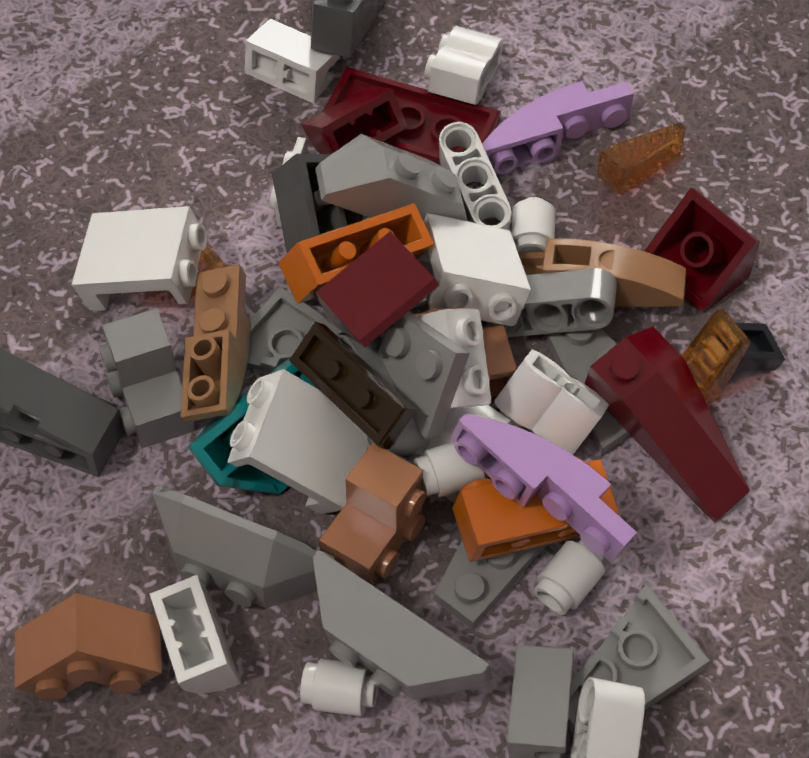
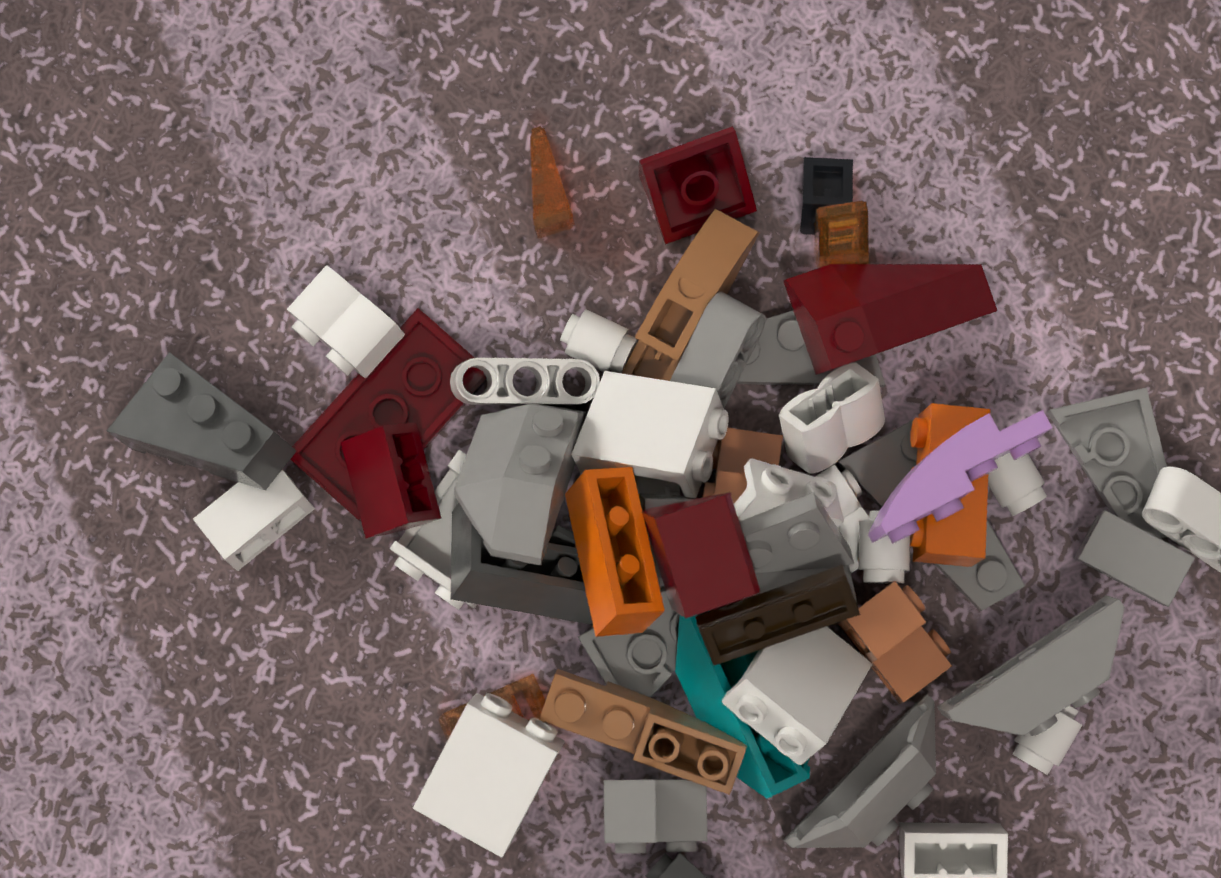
camera: 65 degrees left, 25 degrees up
lavender slope [482,81,634,174] -> none

